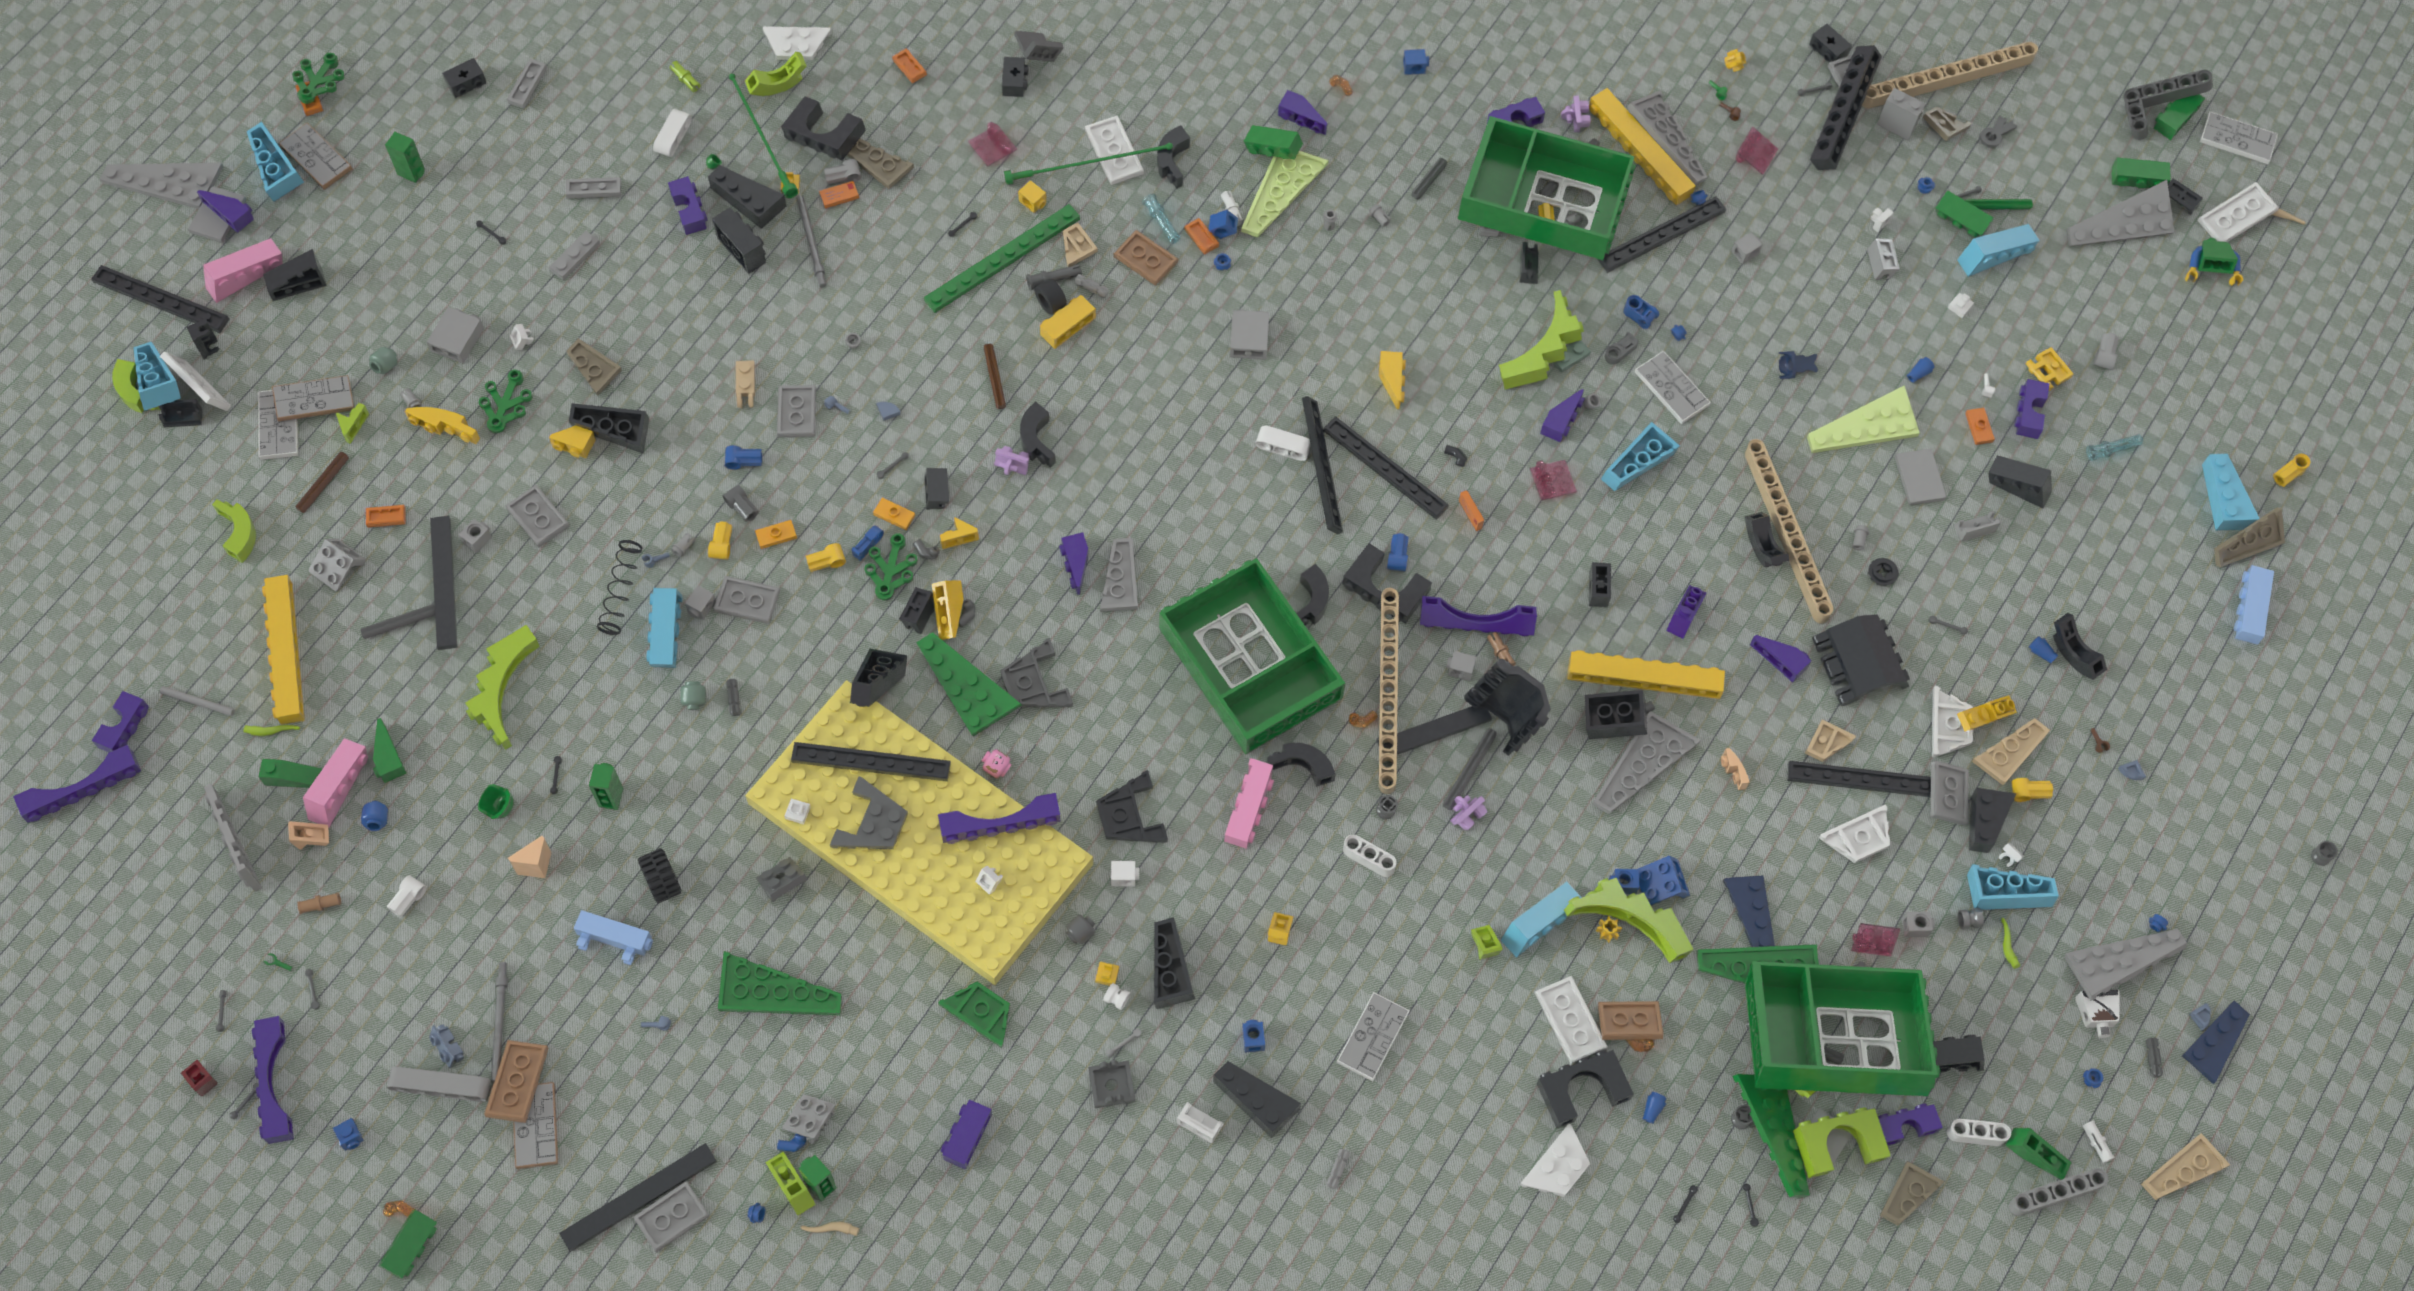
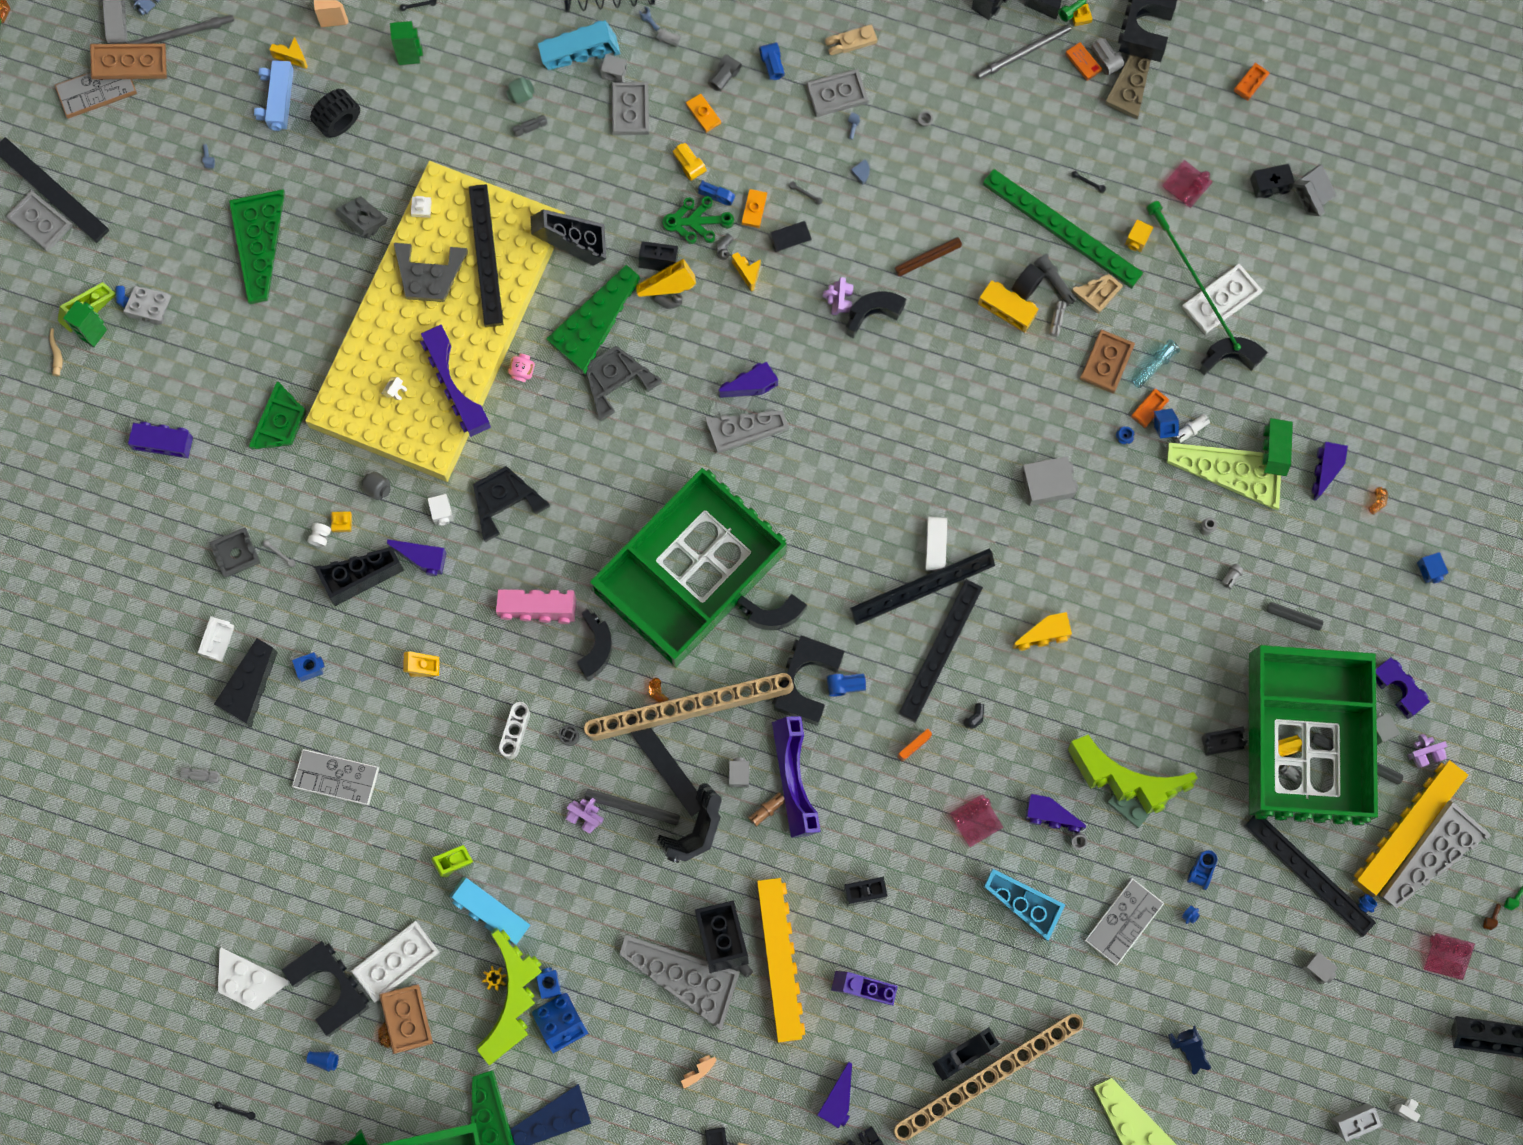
camera: 75 degrees right, 10 degrees up
yellow piece [708,521,733,560] -> none
blue plate [747,1203,766,1223] -> none
dark grey piece [1605,332,1639,364] -> none
none -> yellow slope [269,37,308,69]
none -> dark purple slope [387,539,447,576]

